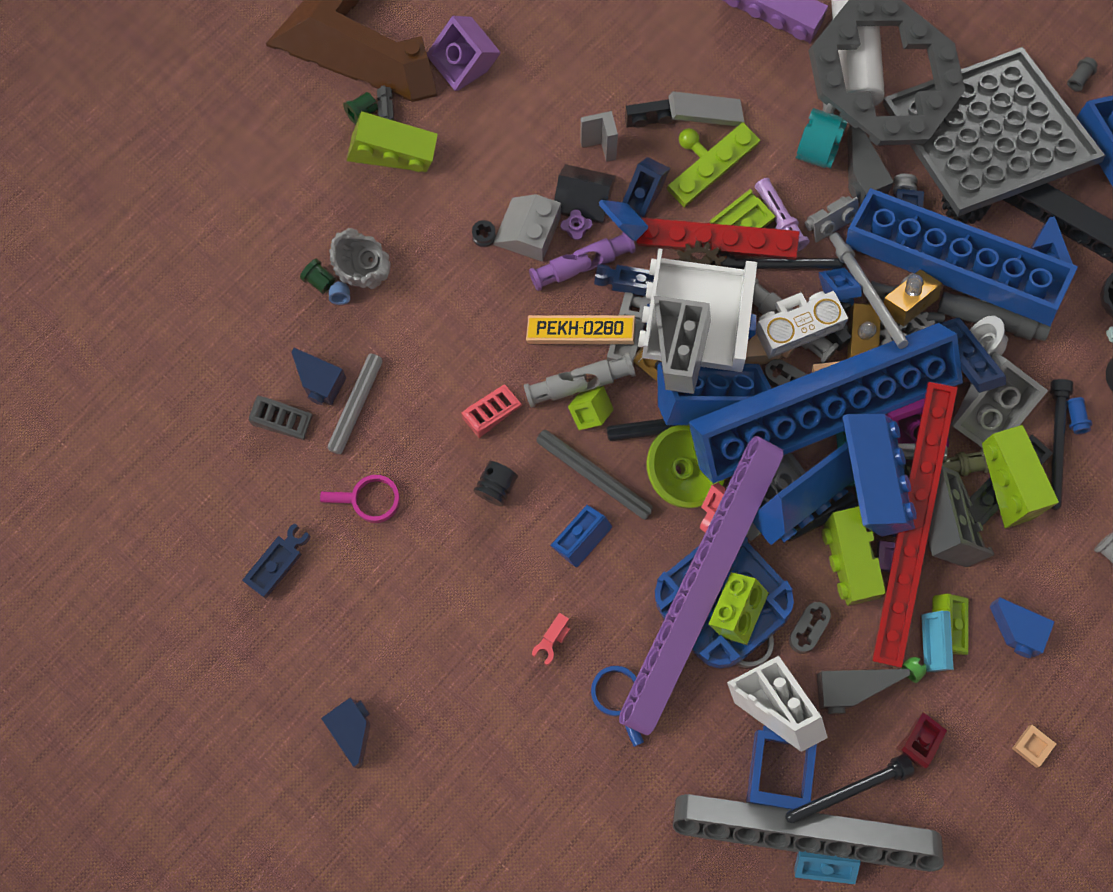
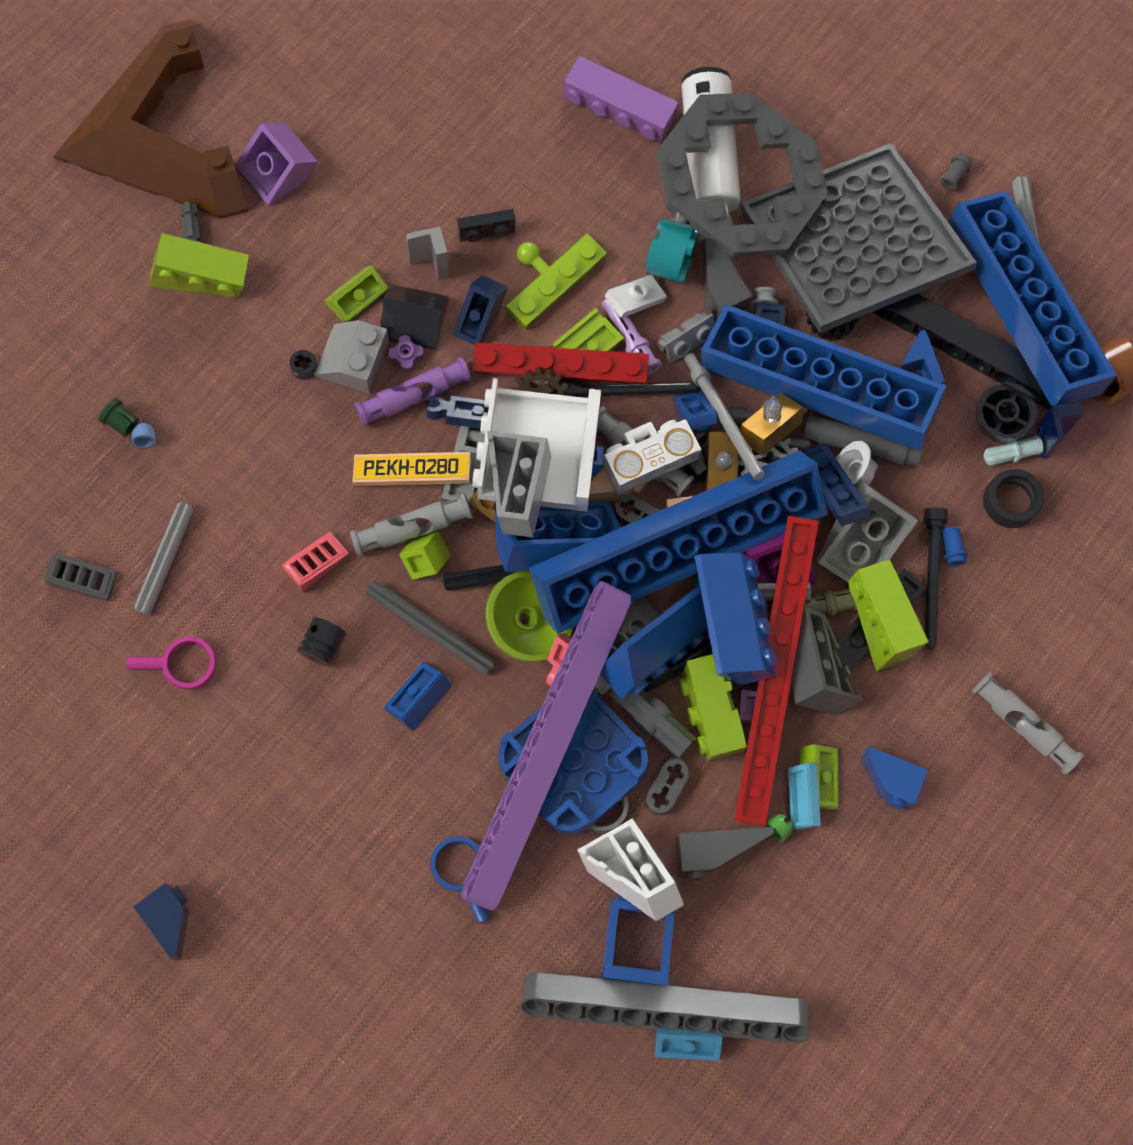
camera: 10 degrees left, 0 degrees up
dark blue plate [242,524,311,599] -> none
dark blue slope [291,348,346,406] -> none
light grey hair [329,228,391,289] -> none
dark green bush [343,92,378,125] -> none
coral plate [532,612,571,666] -> none
blue slope [599,200,648,241] -> none
light grey tile [668,91,744,126] -> none
lime brick [709,572,769,645] -> none
black piece [785,754,915,823] -> none
dark red slope [896,712,947,769] -> none
light nougat plate [1012,725,1056,768] -> none
none -> lime slope [324,266,389,322]
none -> white plate [605,275,667,318]
none -> dark grey piece [610,690,696,759]

